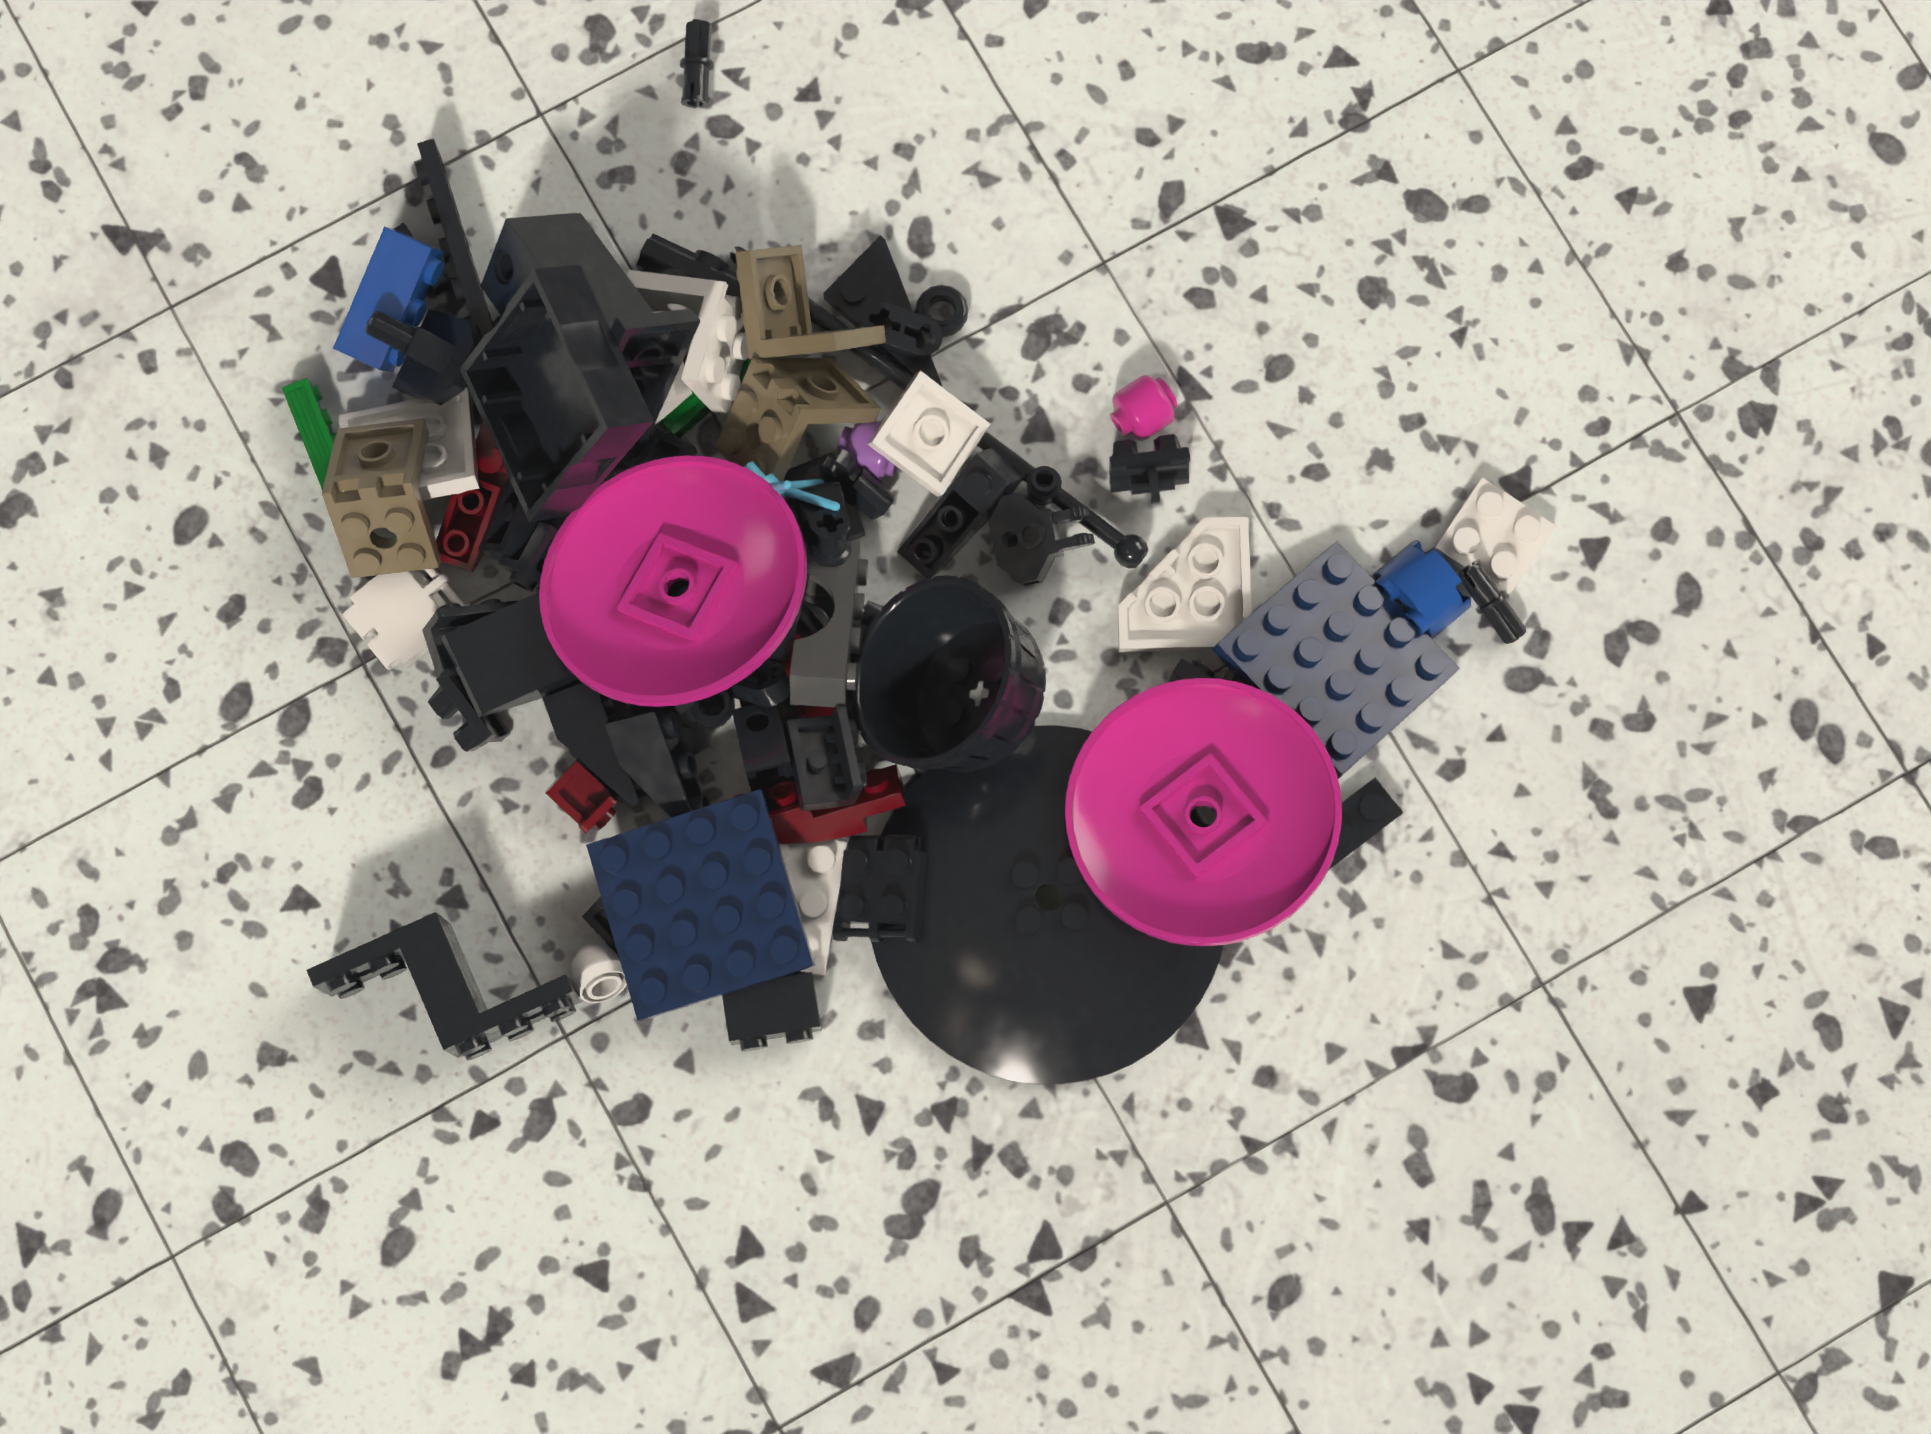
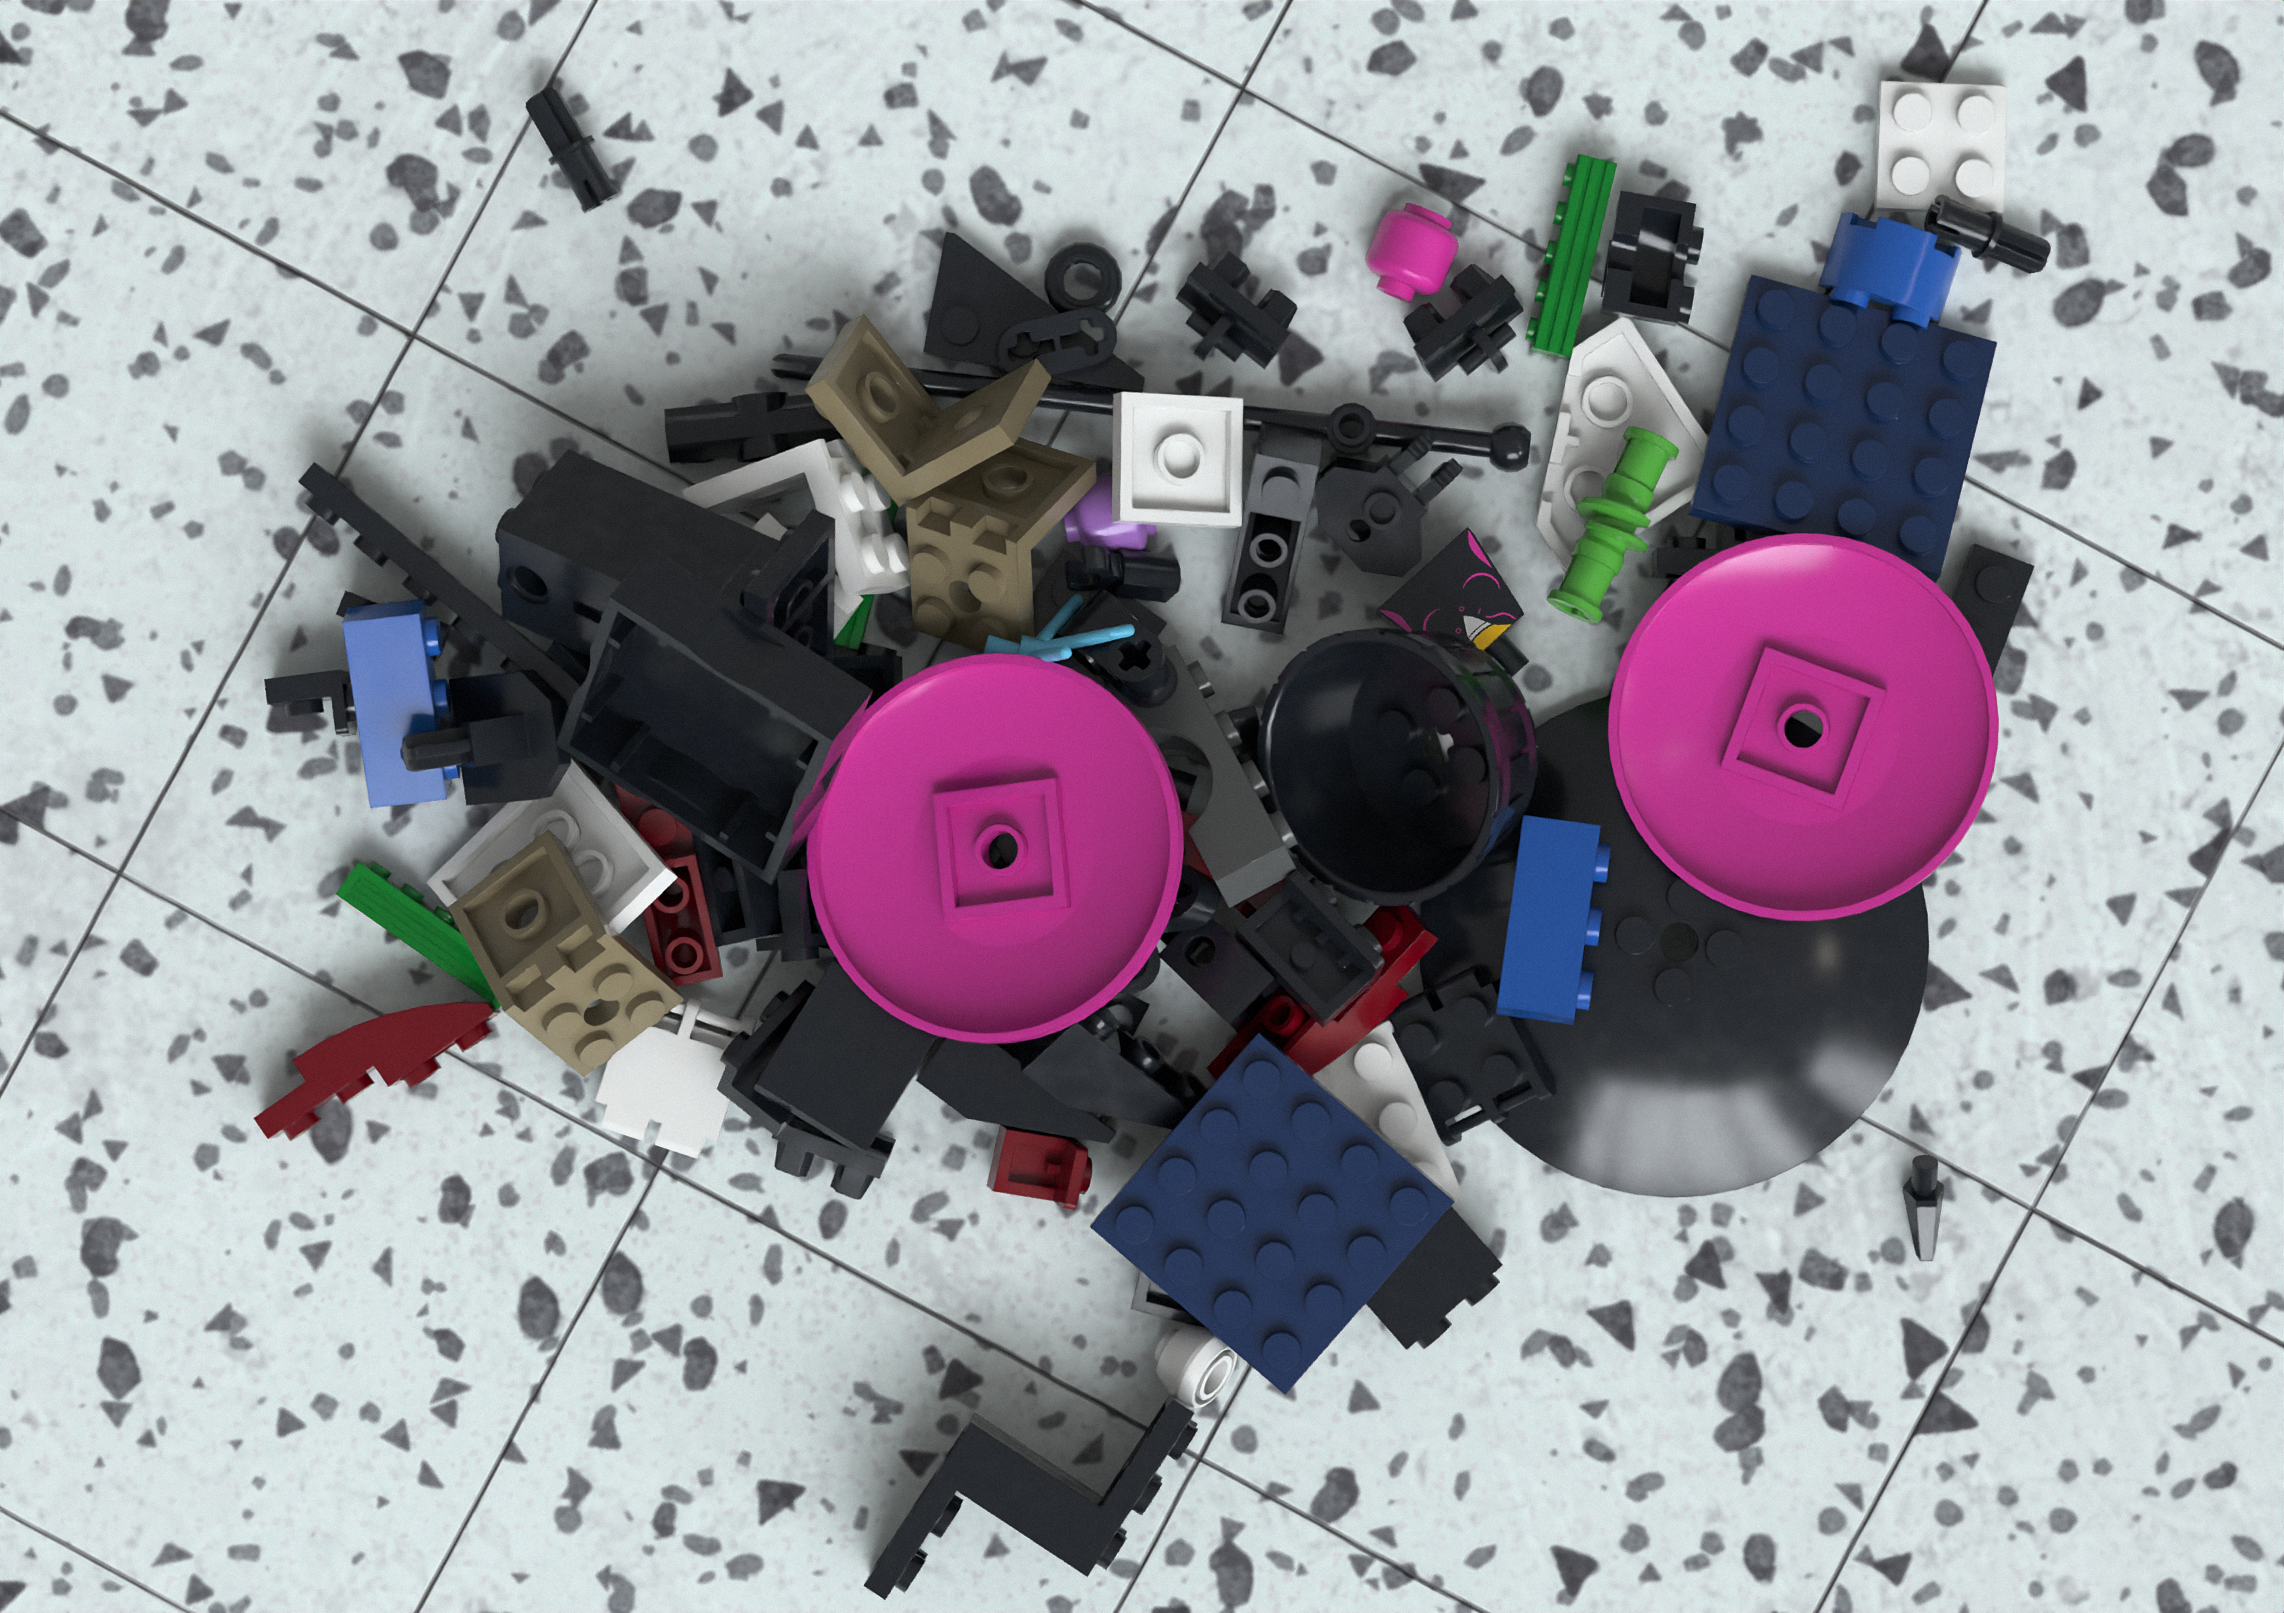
camera: 25 degrees left, 10 degrees up
none -> dark red slope [254,1002,501,1141]
none -> black bracket [264,669,357,737]
none -> black hips [1175,251,1298,370]
none -> black torso [1375,527,1529,677]
none -> blue brick [1497,815,1611,1025]
none -> green piece [1525,154,1617,361]
none -> bright green piece [1546,426,1679,623]
none -> black cylinder [1600,191,1704,326]
none -> black bar [1903,1155,1944,1261]

